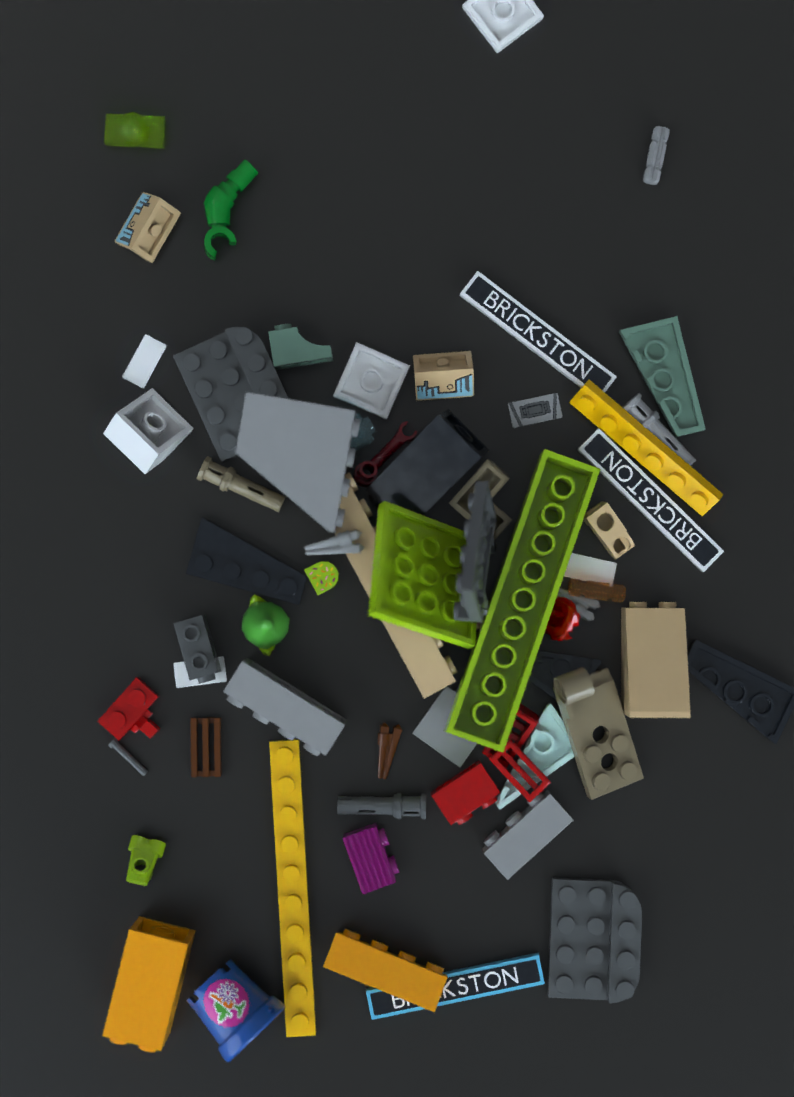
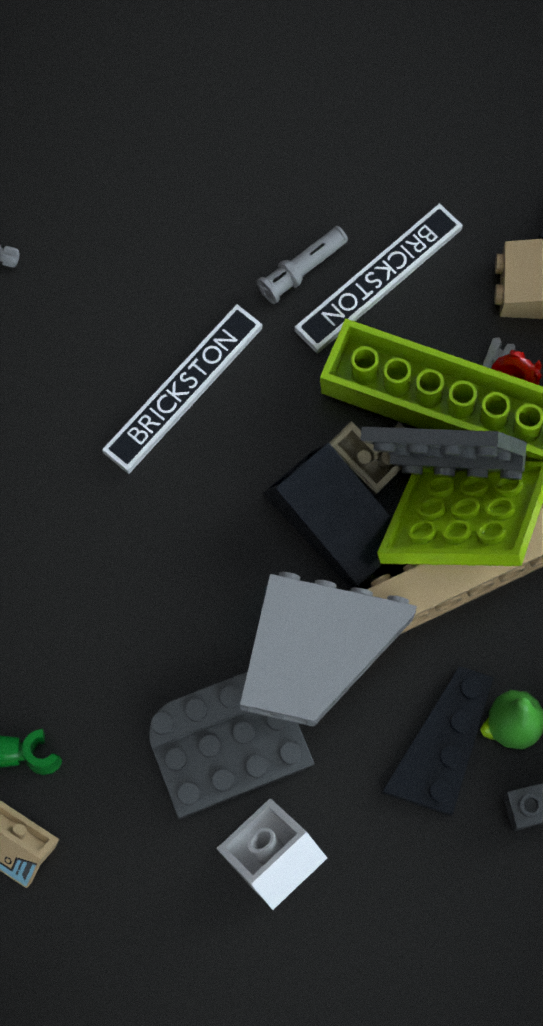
camera: 90 degrees left, 15 degrees down
white sticker [122,334,167,388] -> none
dark tan pin [197,456,286,512] -> none
sand green arch [268,324,333,370] -> none
light grey piece [304,530,365,555] -> none
lime tile [304,561,339,596] -> none
white tile [333,342,410,420] -> none
dark red brick [353,421,417,487] -> none
tan panel [413,351,474,401] -> none
sticker [508,393,563,428] -> none
white sticker [564,553,617,587] -> none
clear orange axle [568,579,626,602] -> none
yellow plate [569,379,723,516] -> none
tan leg [583,501,635,560] -> none
sand green wing [619,316,706,437] -> none

